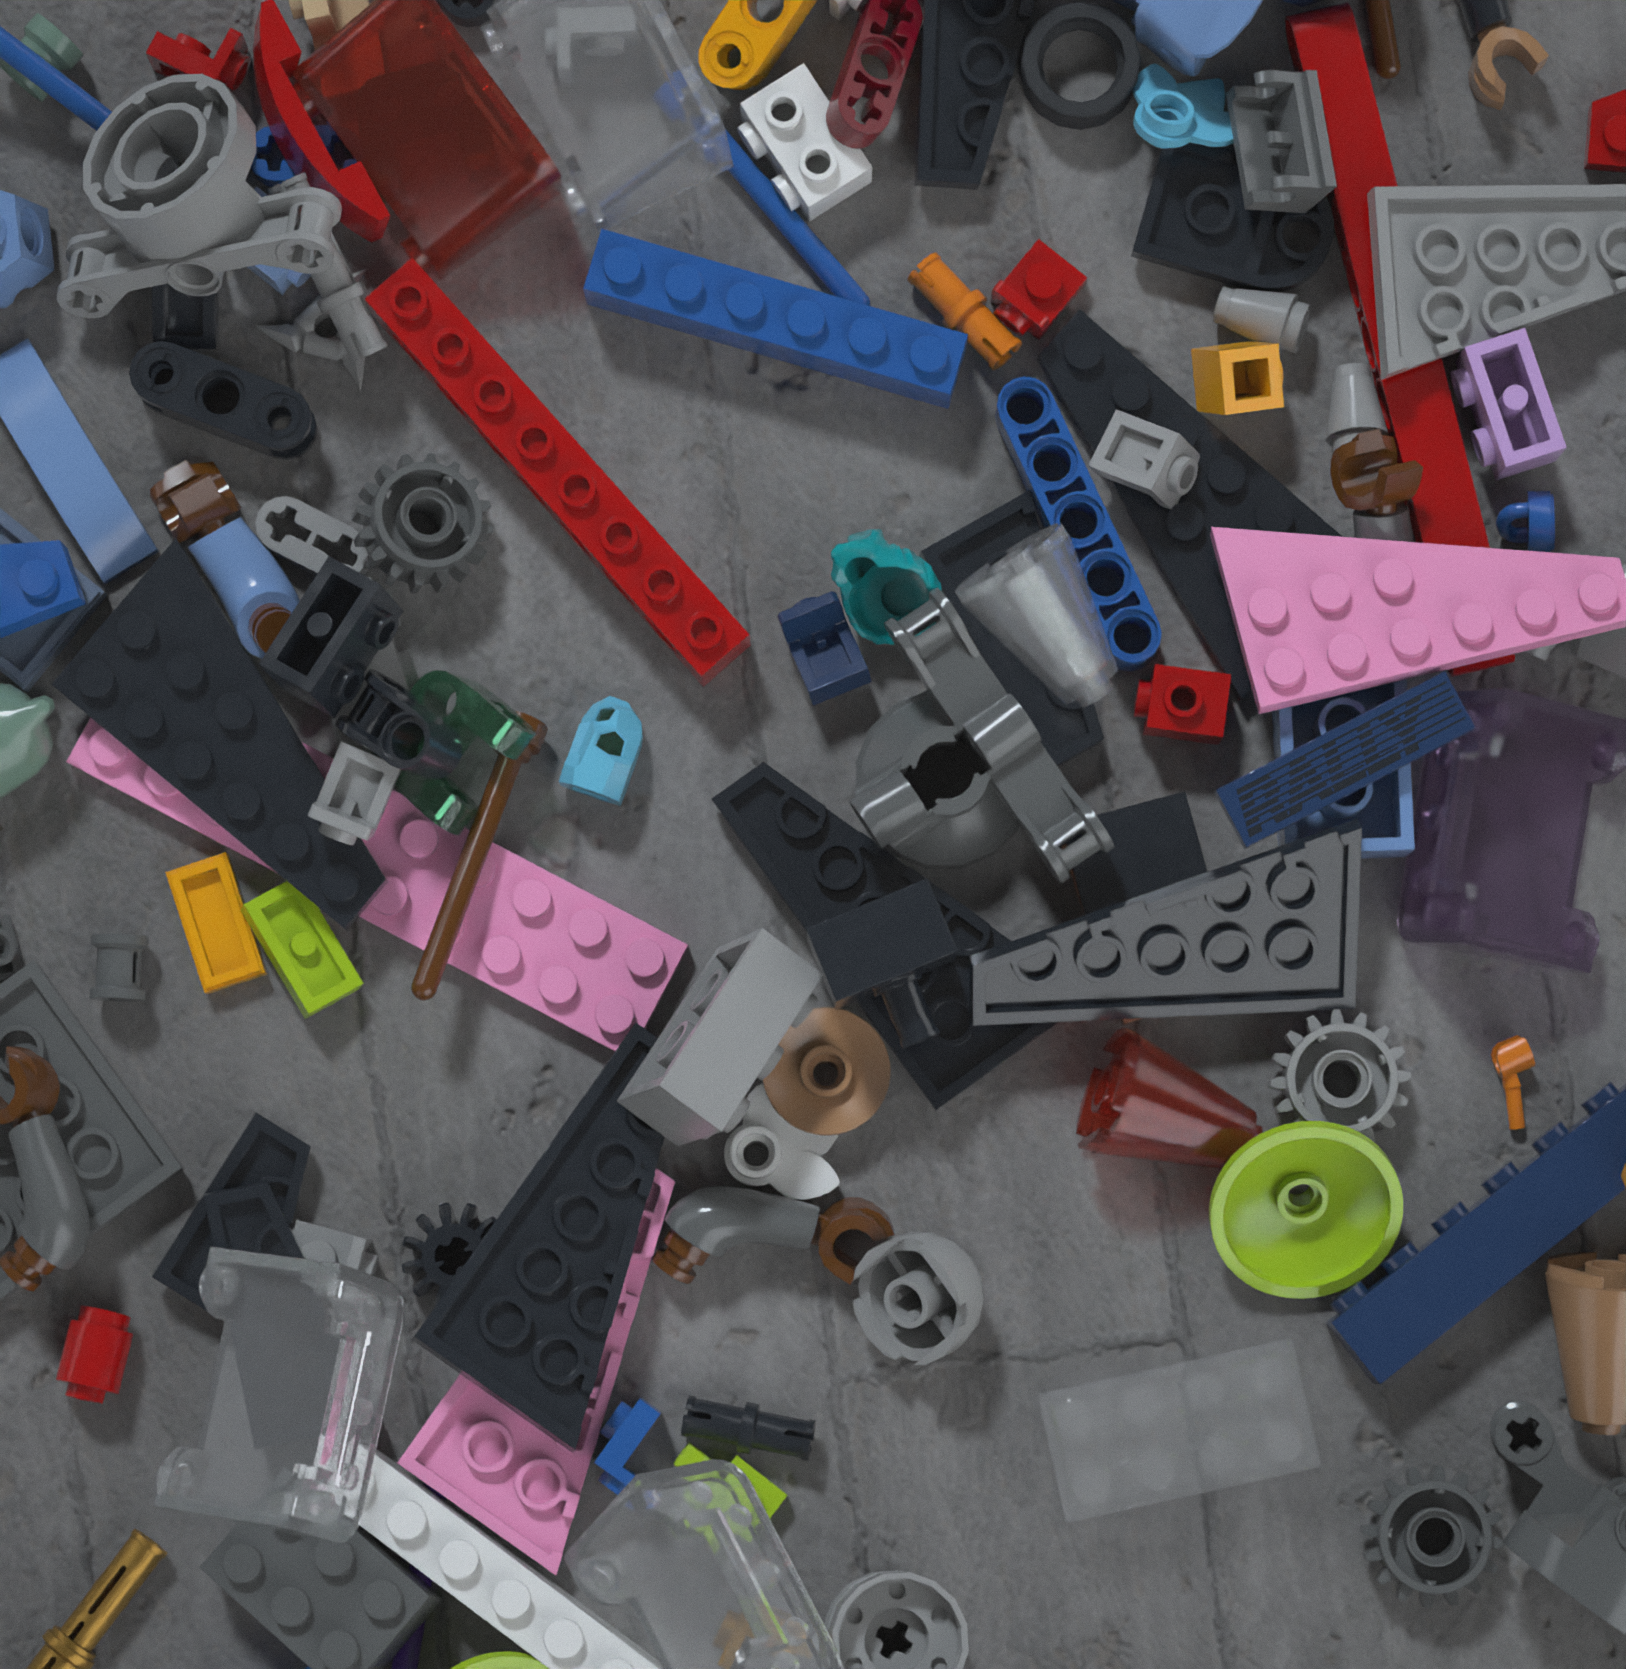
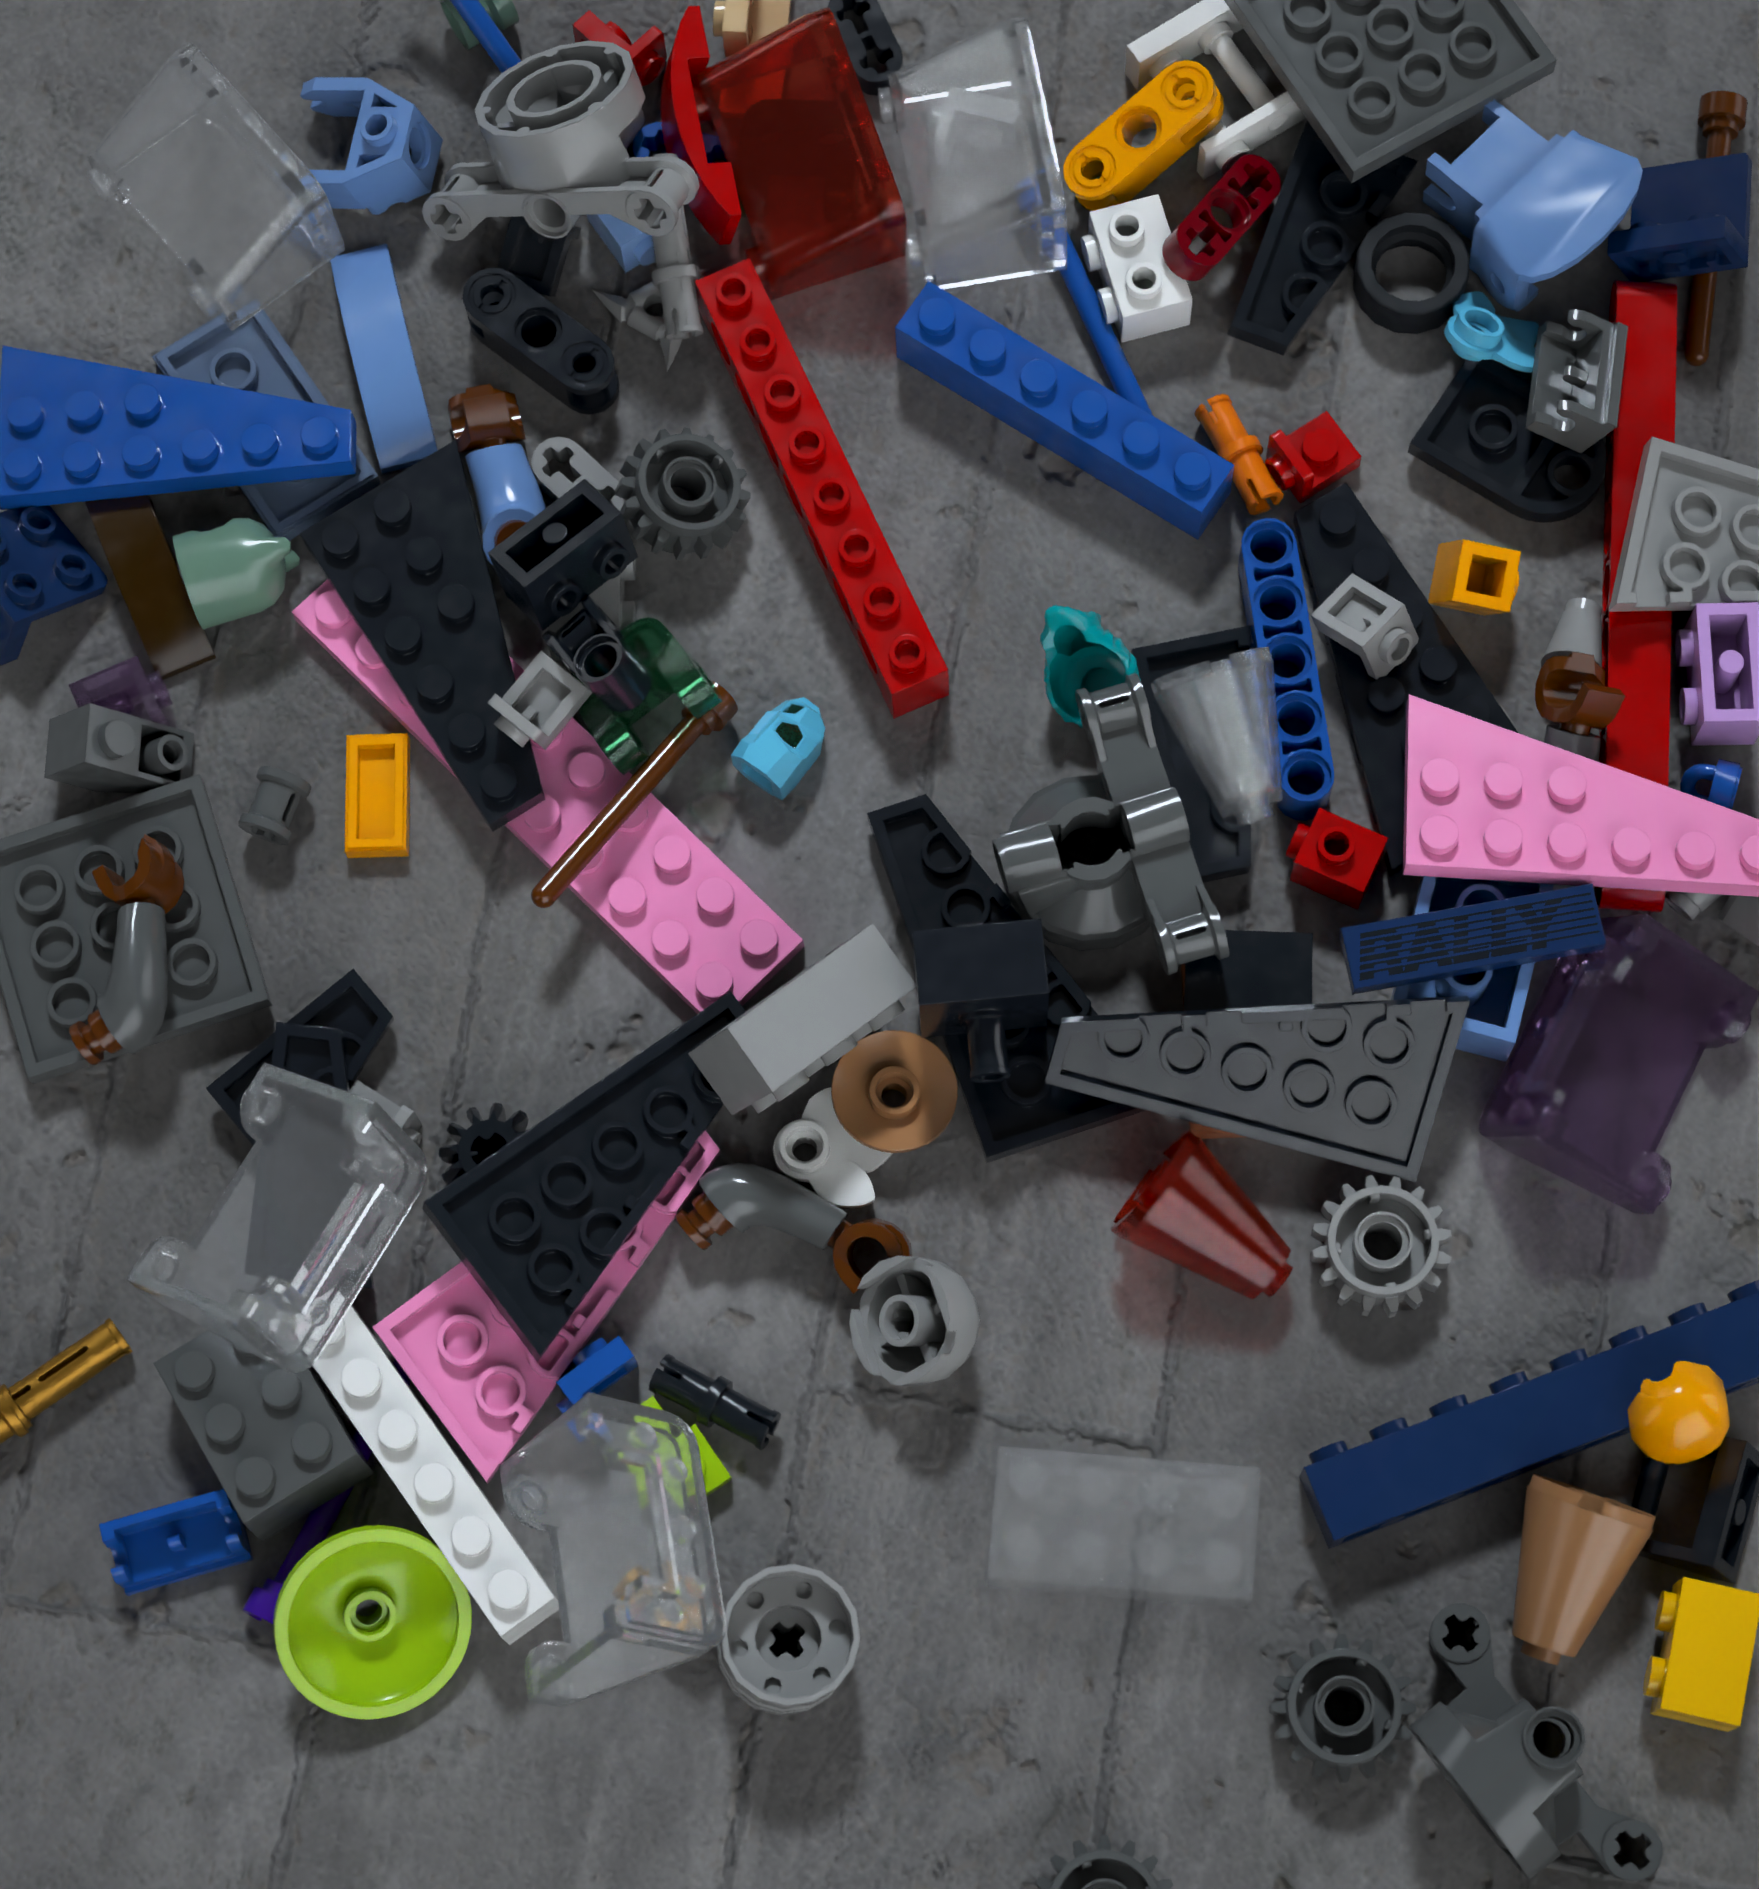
camera: 20 degrees right, 10 degrees down
red brick [55,1305,134,1404] -> none
lime plate [241,881,364,1019] -> none
dark blue bracket [777,591,872,706] -> none
lime dish [1209,1121,1403,1299] -> none
light grey cone [1213,286,1311,354] -> none
orange hand [1491,1035,1535,1129] -> none

